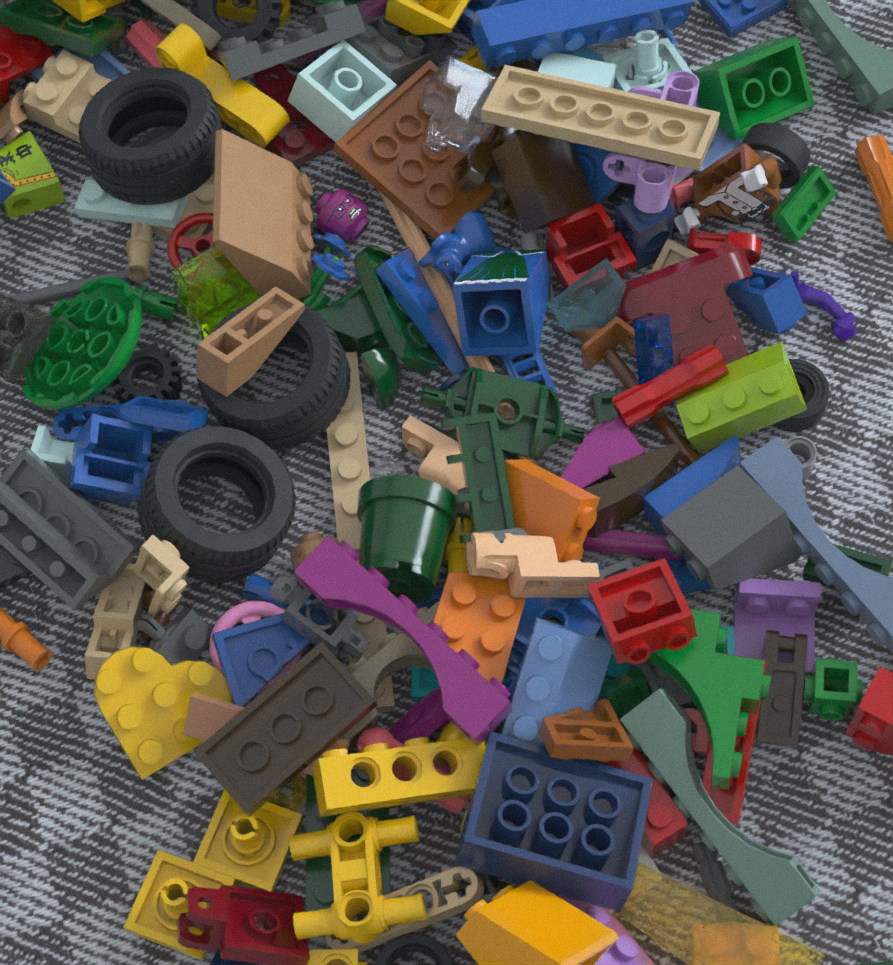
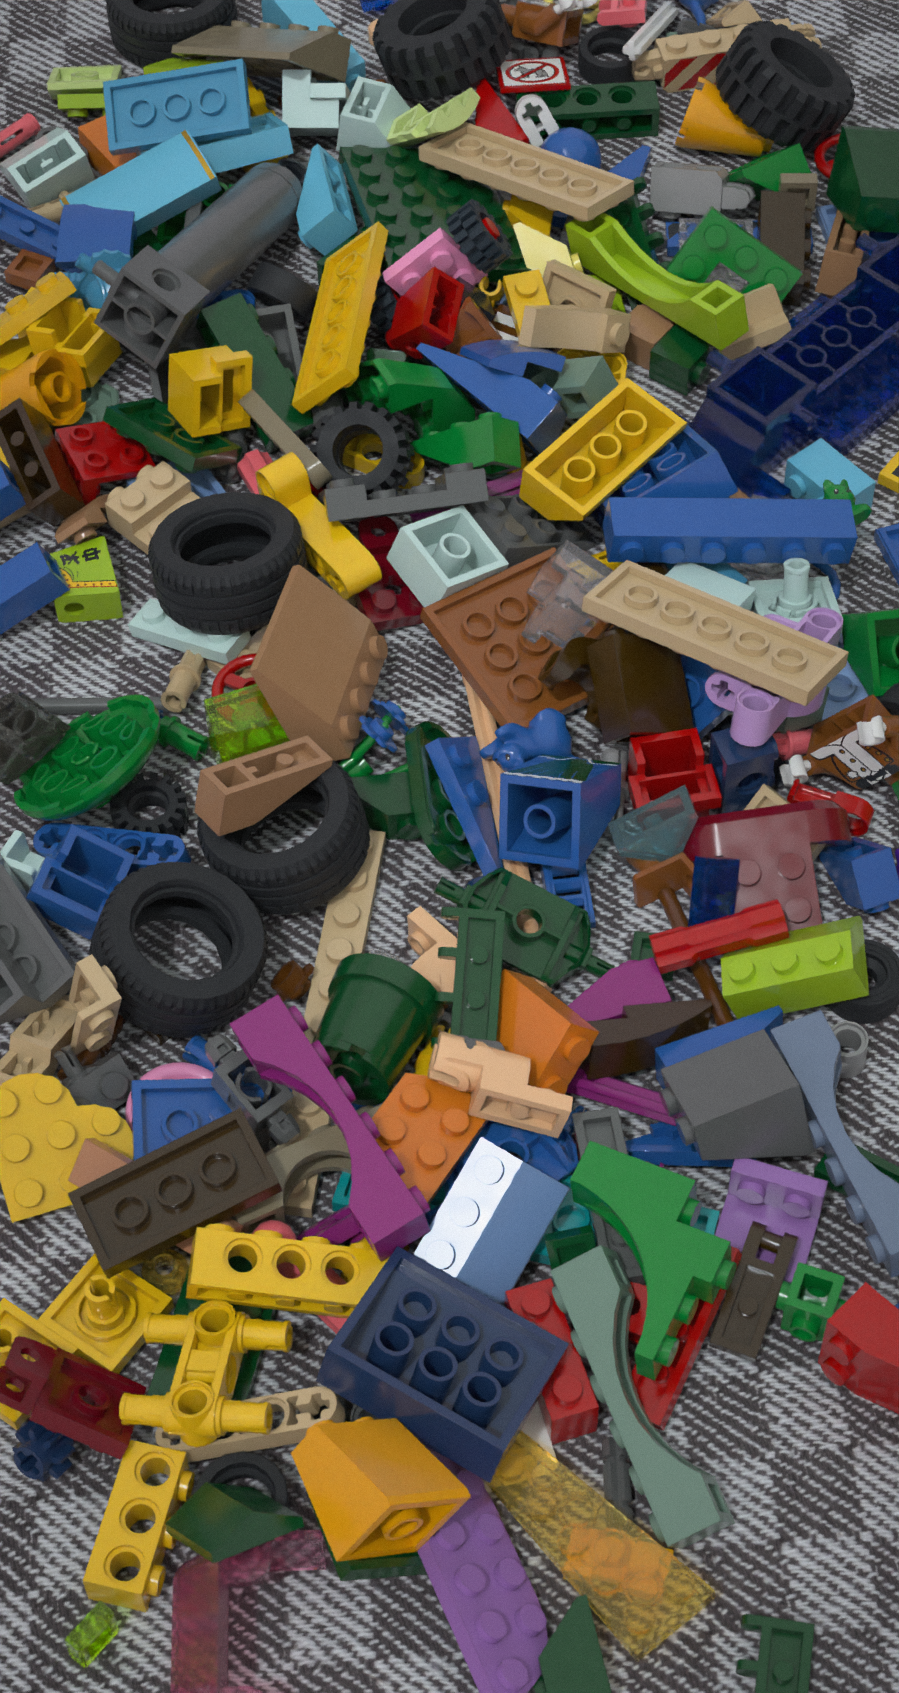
camera: 15 degrees right, 10 degrees down
blue plate [120,395,208,432] -> none
magenta head [315,189,370,243] -> none
dark green brick [362,348,401,412] -> none
dark orange wing [538,699,633,762] -> none
red plate [587,558,697,664] -> none
none -> reddish brown plate [270,960,314,1001]

